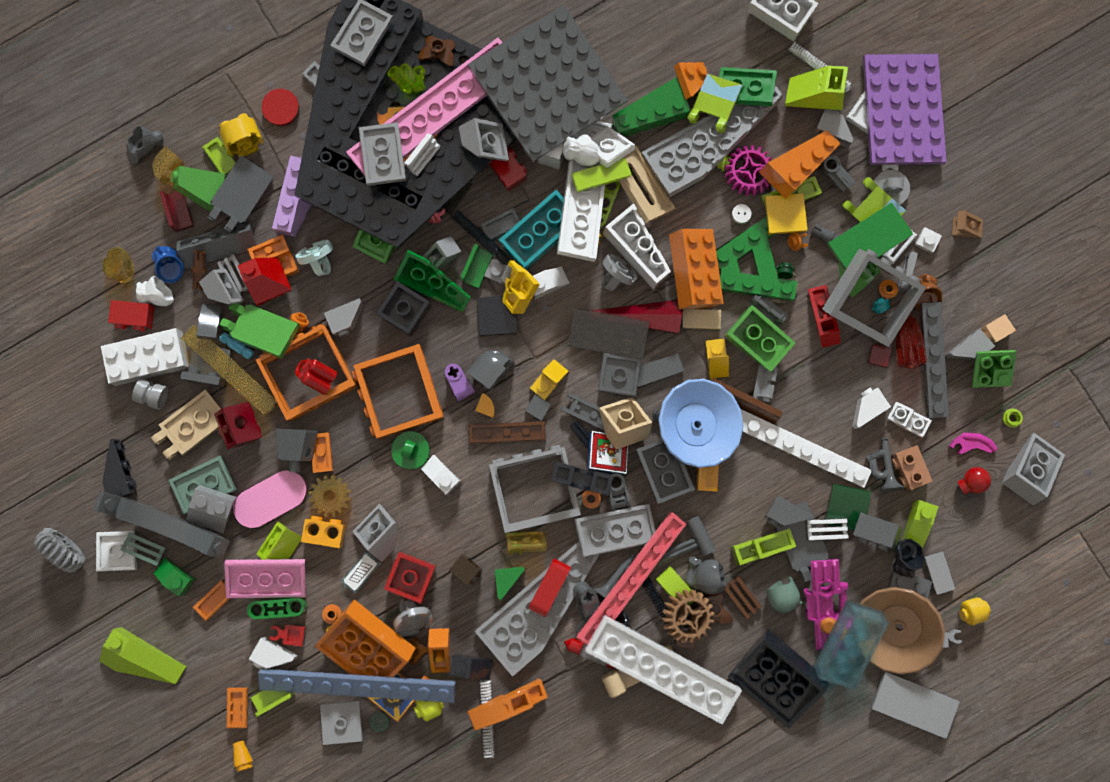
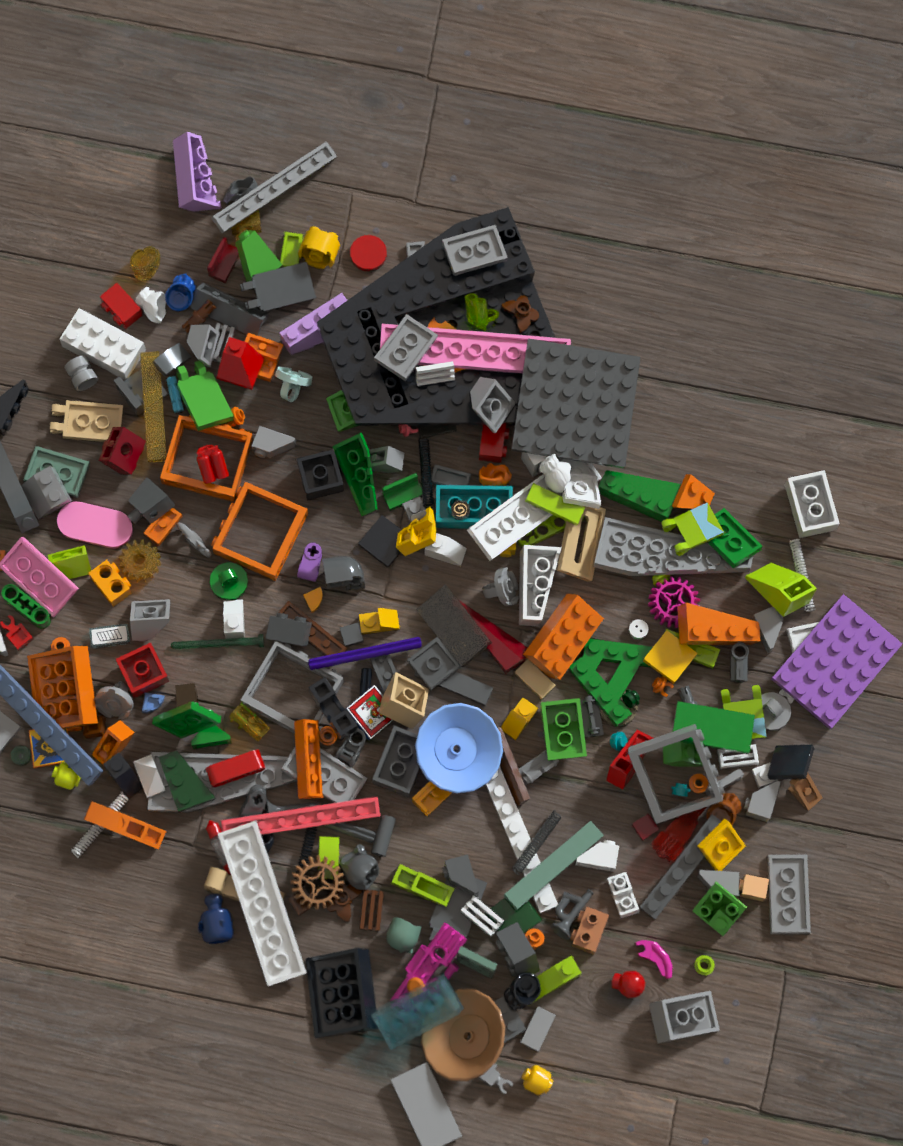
camera: 35 degrees right, 10 degrees down
none -> white slope [133,755,165,798]
none -> medium blue tile [142,693,165,713]
none -> green plate [152,702,221,739]
none -> dark green wing [158,750,216,813]
none -> clear green bar [171,634,264,649]
none -> lavender wedge [173,132,222,211]
none -> light grey piece [177,522,212,557]
none -> dark blue piece [198,894,234,944]
none -> light grey plate [211,141,337,233]
none -> dark grey brick [266,613,312,646]
none -> orange slope [294,719,323,799]
none -> dark purple axle [308,637,422,670]
none -> tile [451,500,470,520]
none -> sand green tile [457,946,497,979]
none -> orange hair [478,463,512,486]
none -> sand green tile [503,821,604,910]
none -> dark grey piece [512,810,561,875]
none -> orange plate [525,929,544,950]
none -> teal plate [610,732,627,751]
none -> yellow tile [697,819,746,871]
none -> light grey slope [743,781,781,822]
none -> black tile [767,744,814,780]
none -> light grey tile [767,855,811,934]

